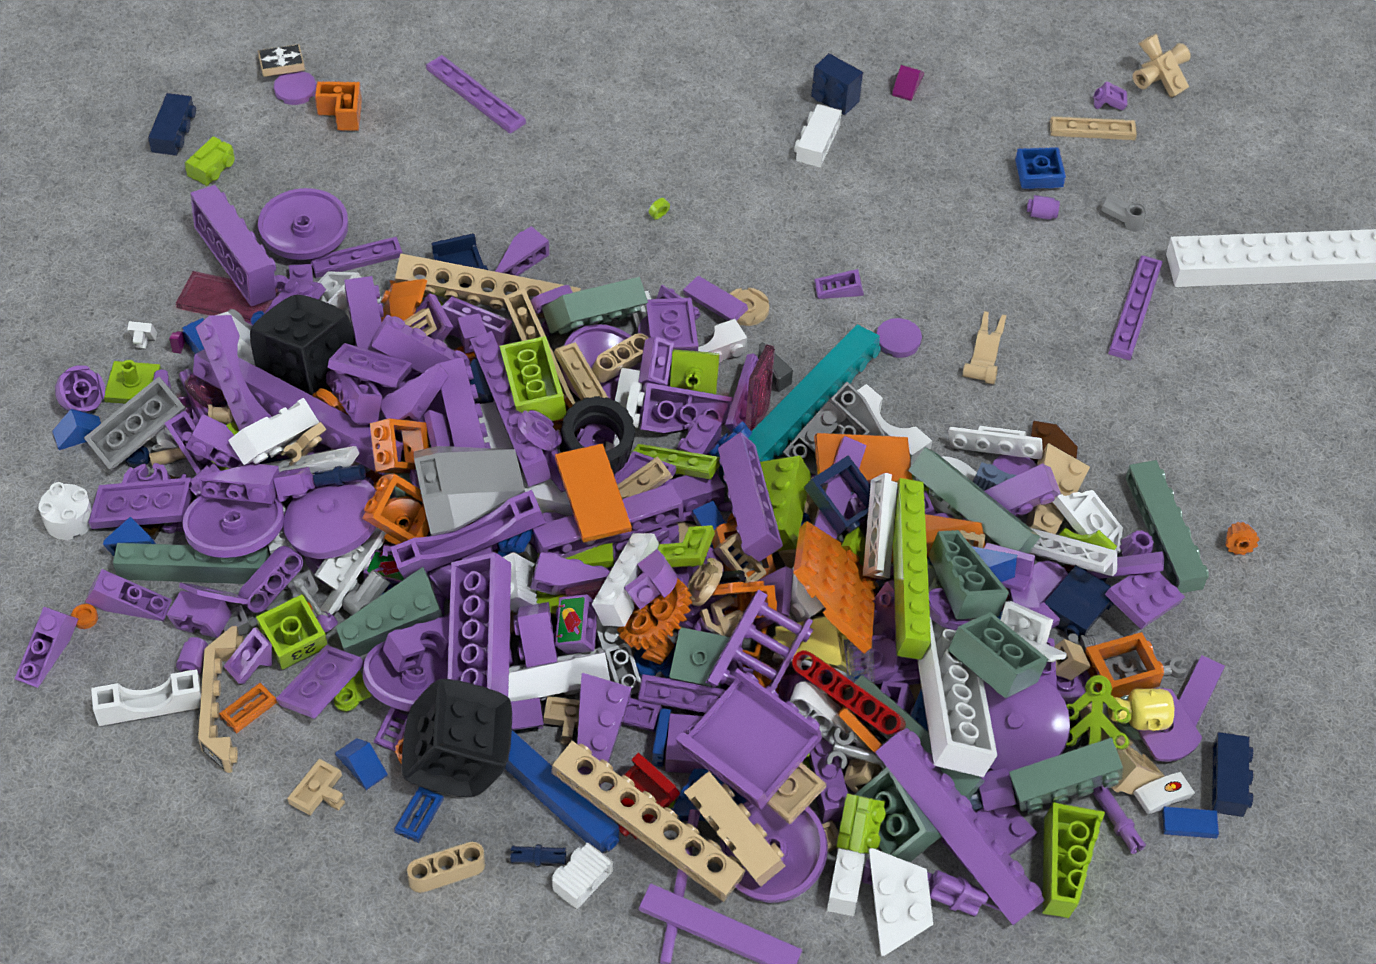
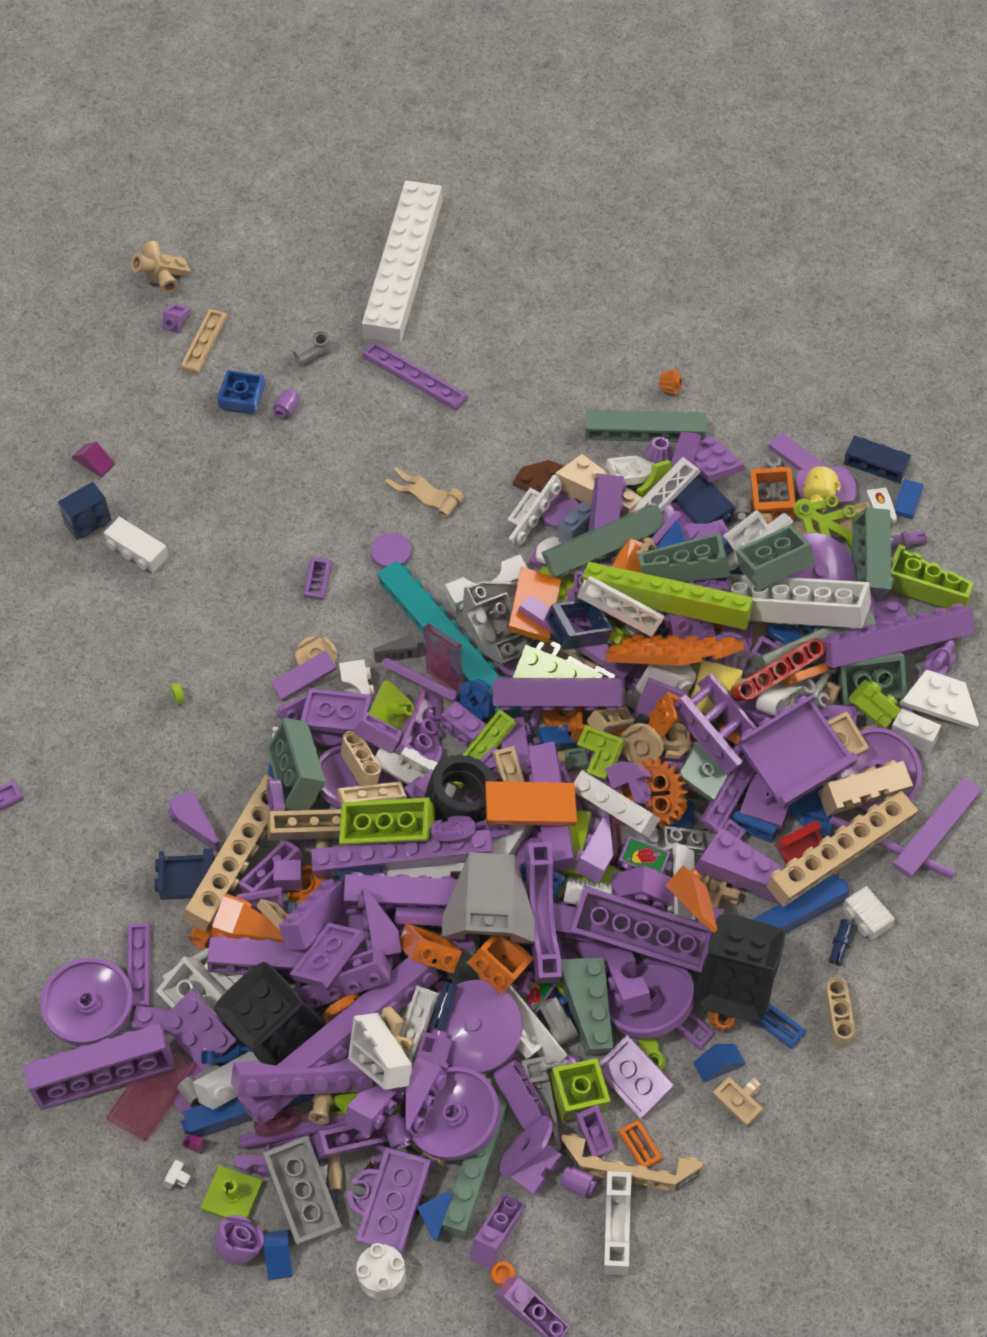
camera: 70 degrees left, 5 degrees up
none -> orange wedge [665,865,717,933]

